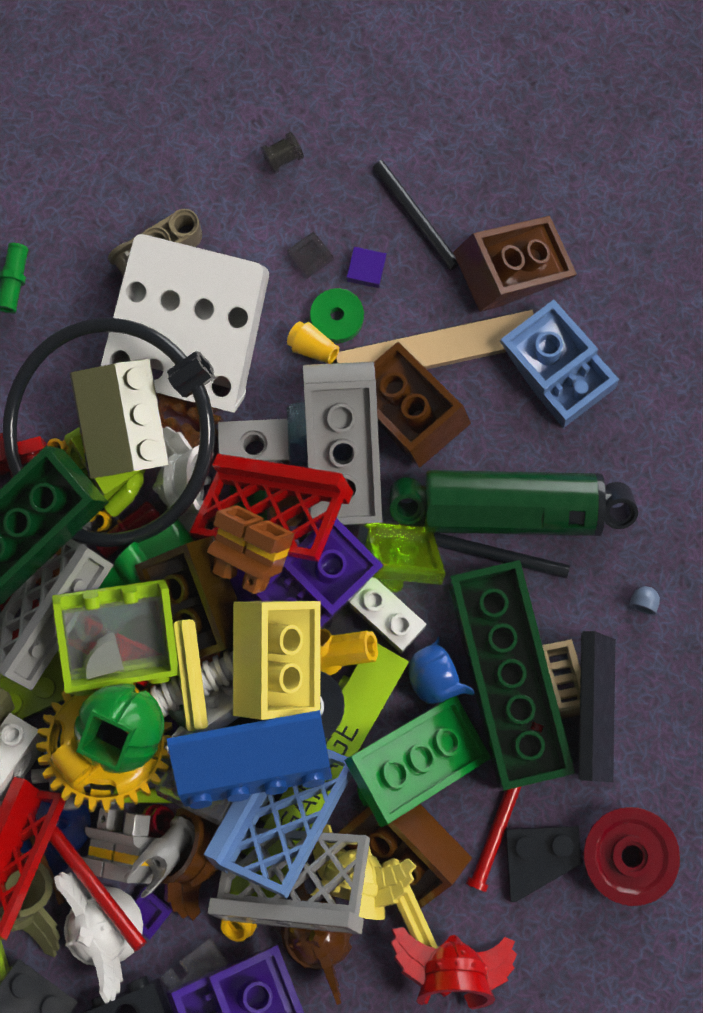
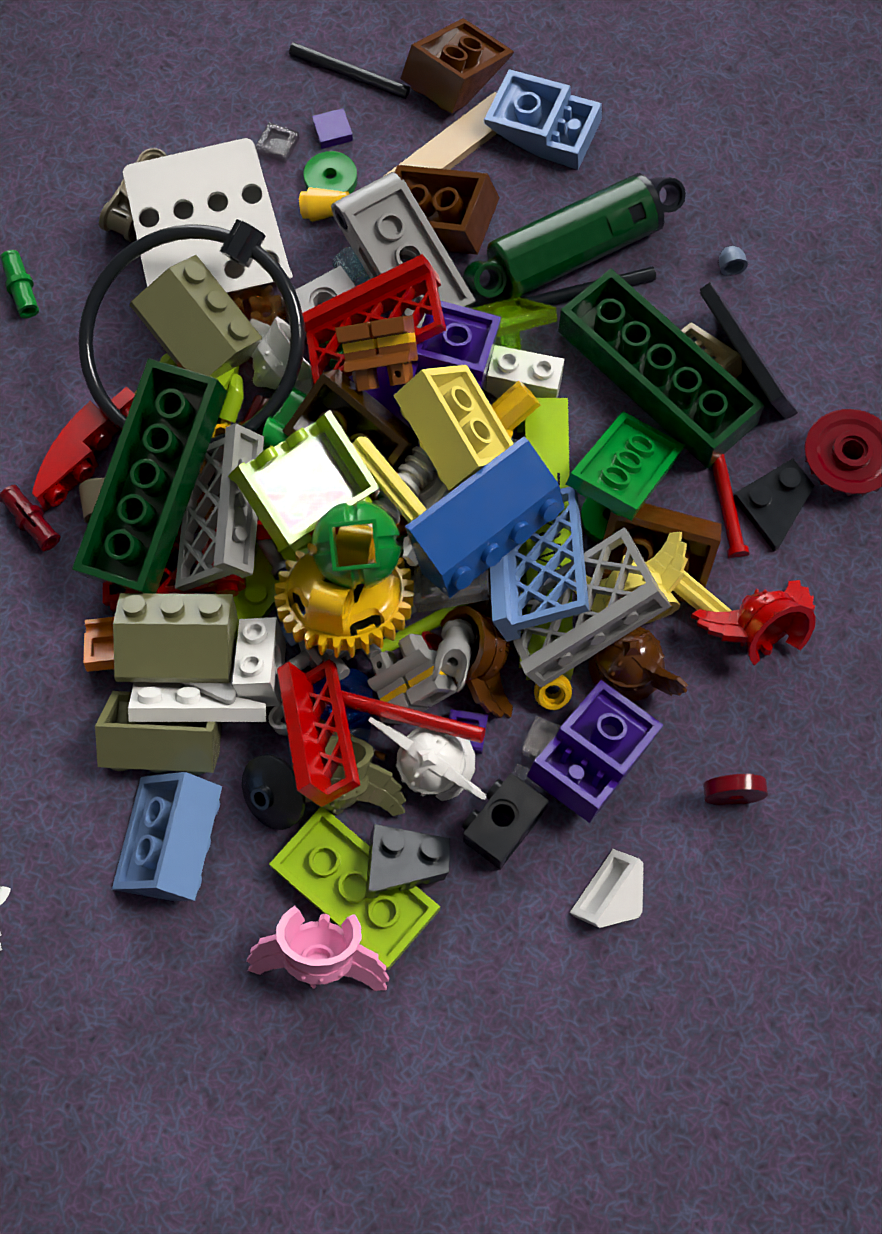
camera: 30 degrees left, 10 degrees down
light grey tile [84,632,124,680] -> none
clear smoke bush [261,131,304,174] -> none
blue hair [408,636,475,704] -> none

